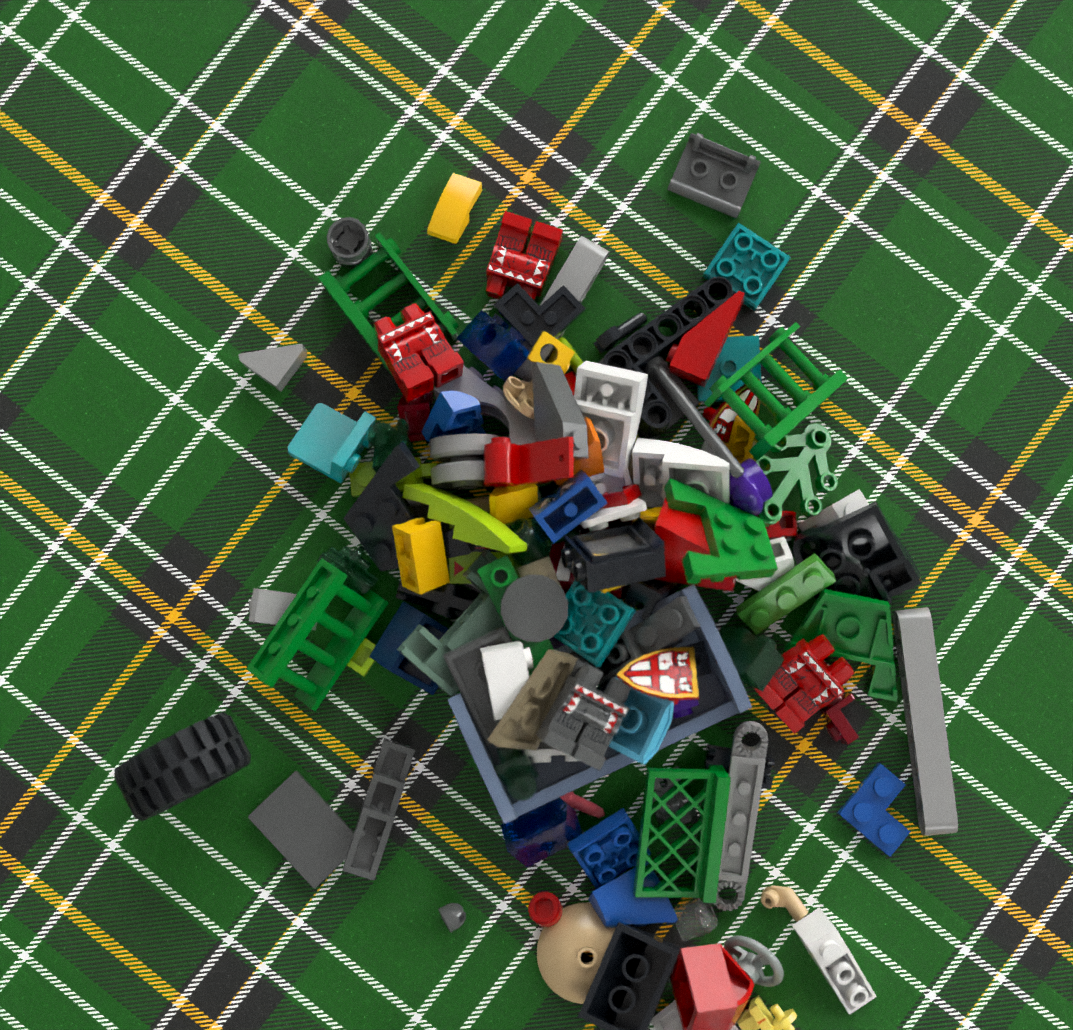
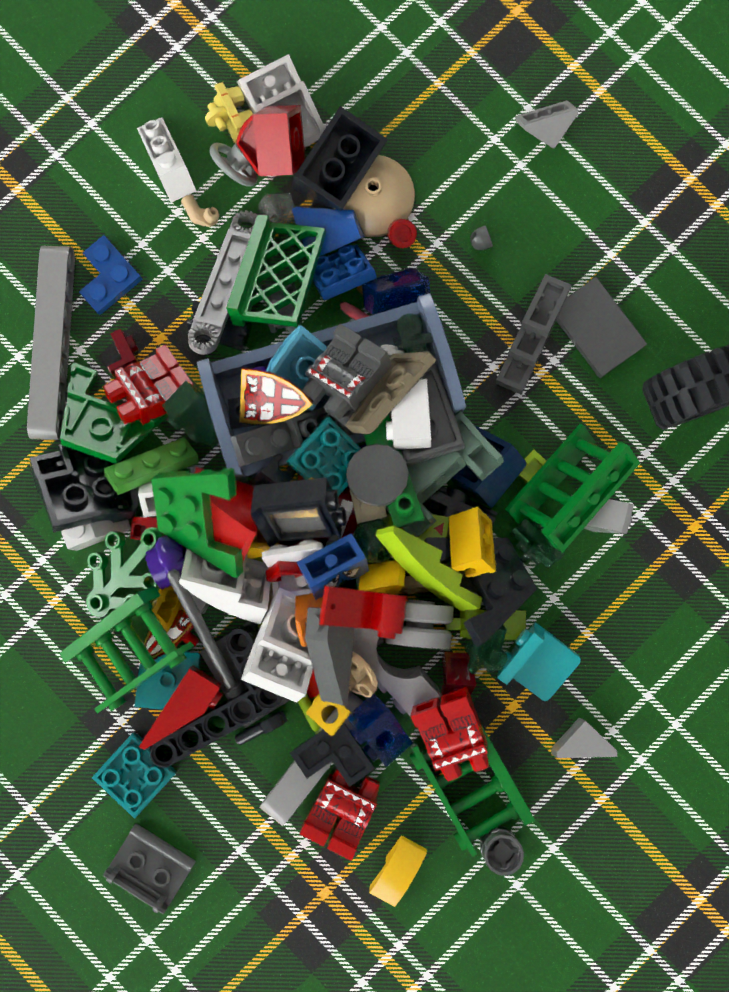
camera: 175 degrees left, 0 degrees up
blue slope [421,391,486,442] -> none

